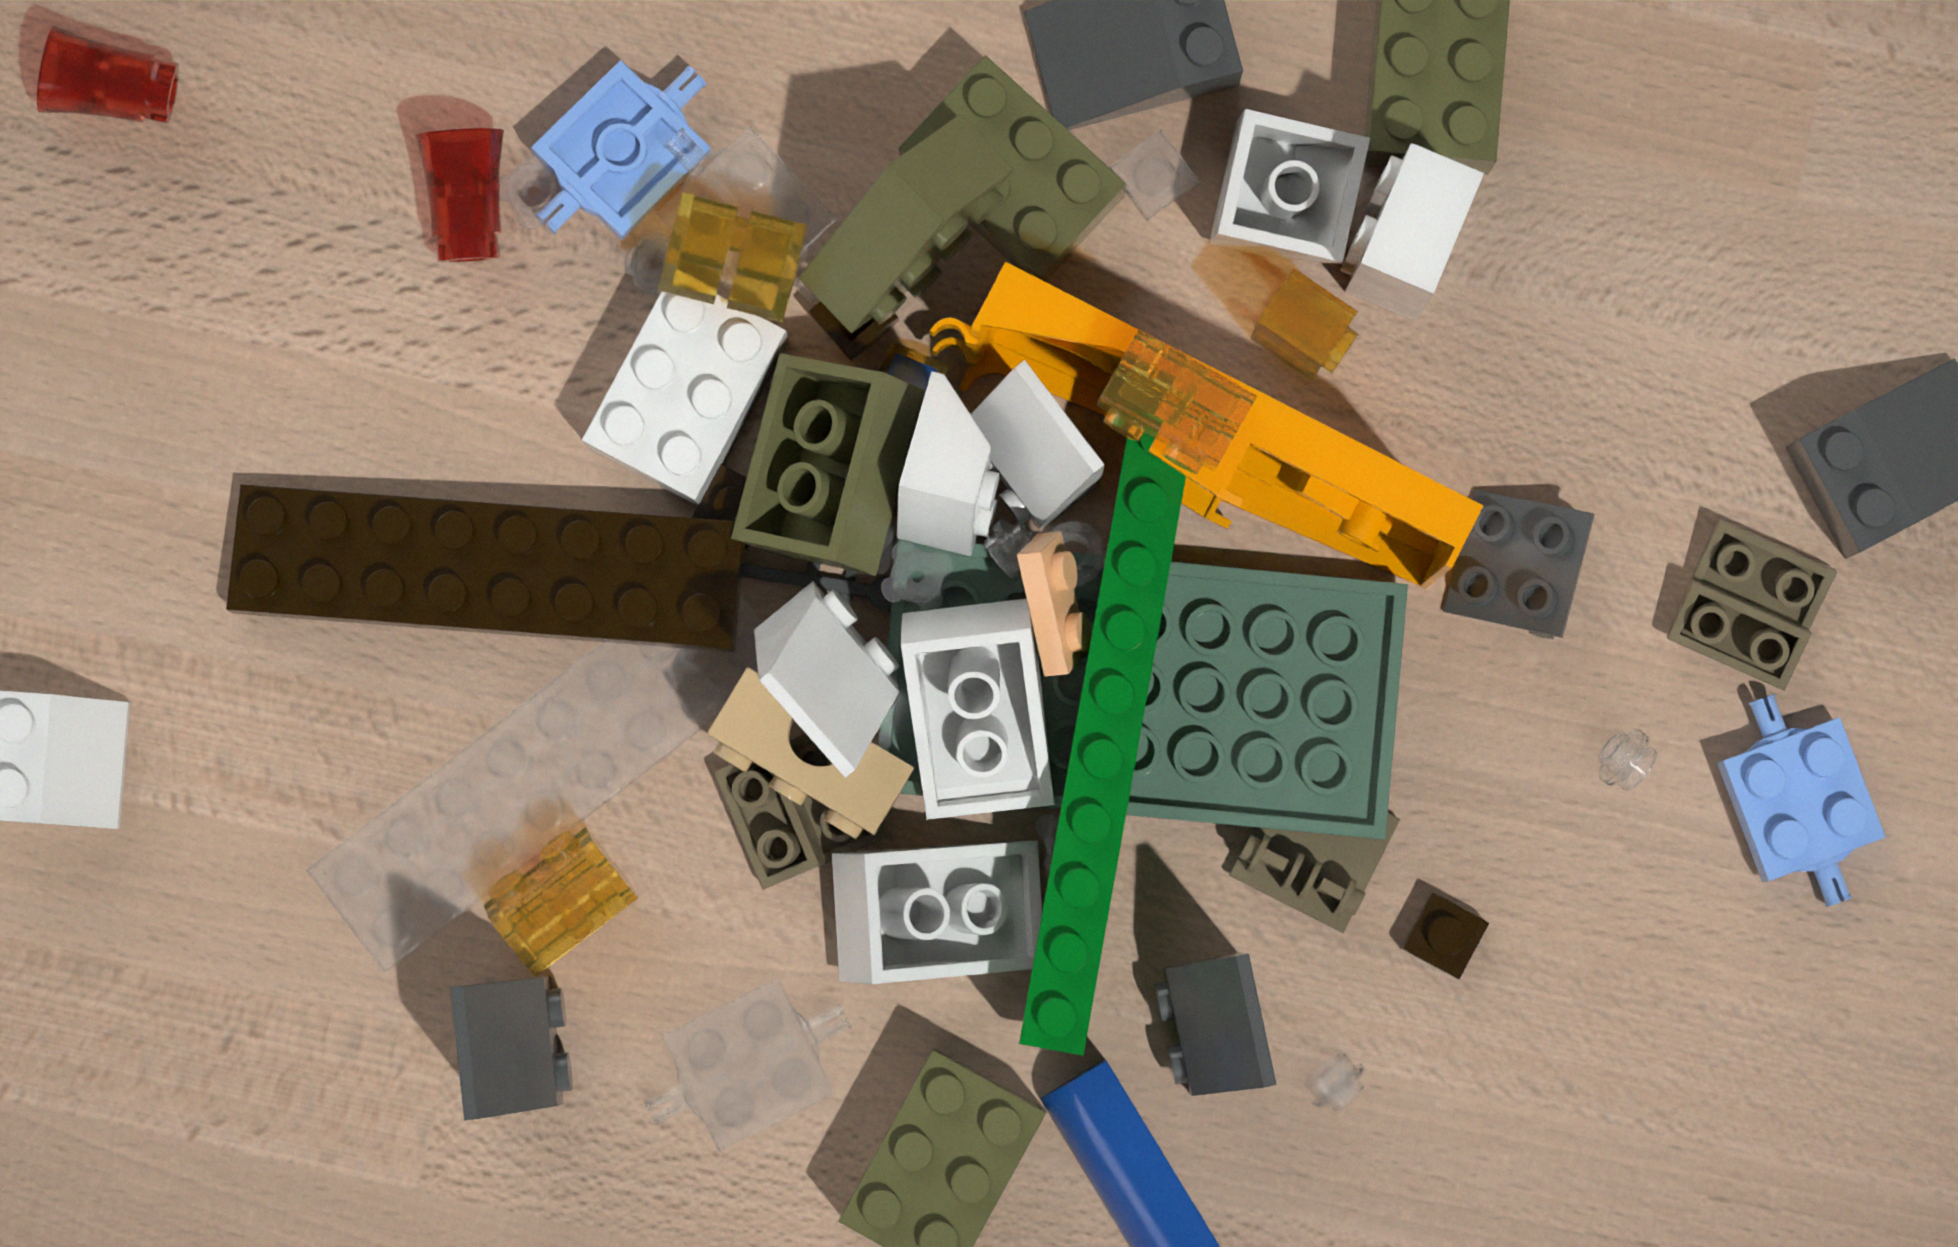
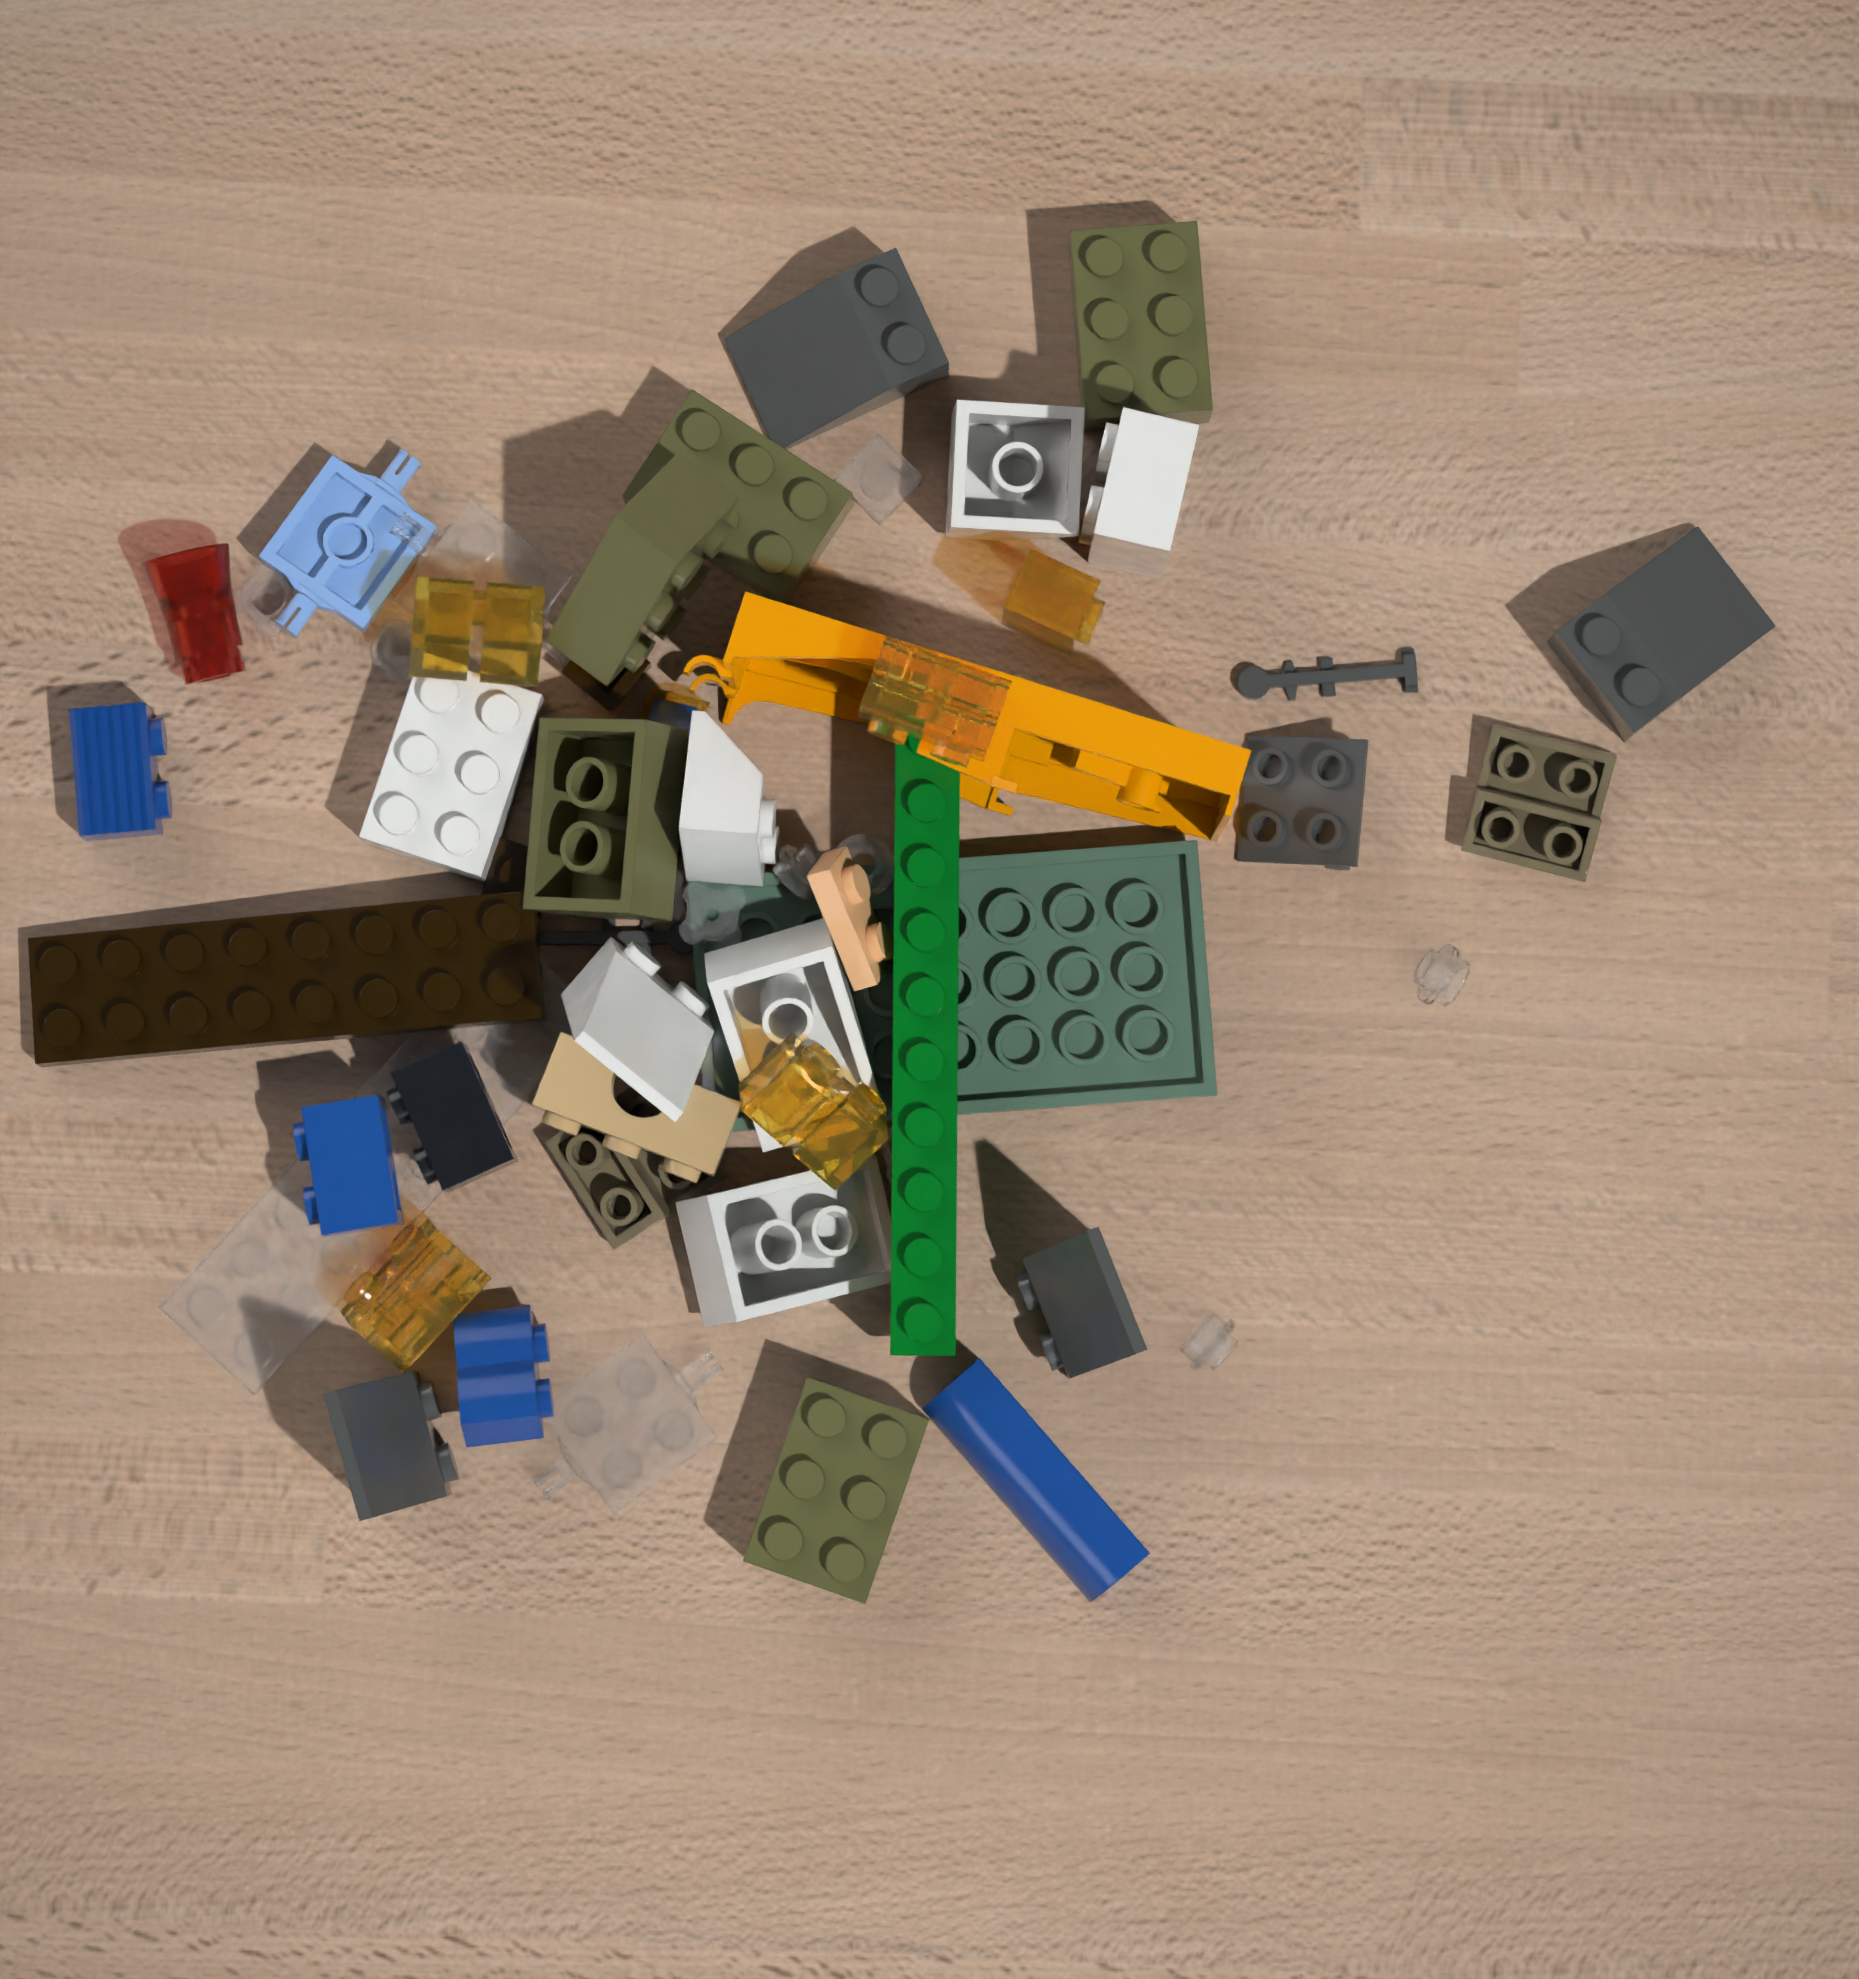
camera: 15 degrees left, 0 degrees up
white slope [970,360,1104,530] -> none
dark tan hinge [1229,813,1400,933] -> none
dark brown plate [1401,892,1489,980] -> none
light blue plate [1717,694,1886,907] -> none
none -> blue brick [69,702,172,841]
none -> blue brick [293,1095,404,1237]
none -> black brick [386,1041,518,1193]
none -> blue brick [453,1305,554,1447]
none -> clear yellow piece [738,1032,889,1190]
none -> dark grey piece [1237,648,1418,701]

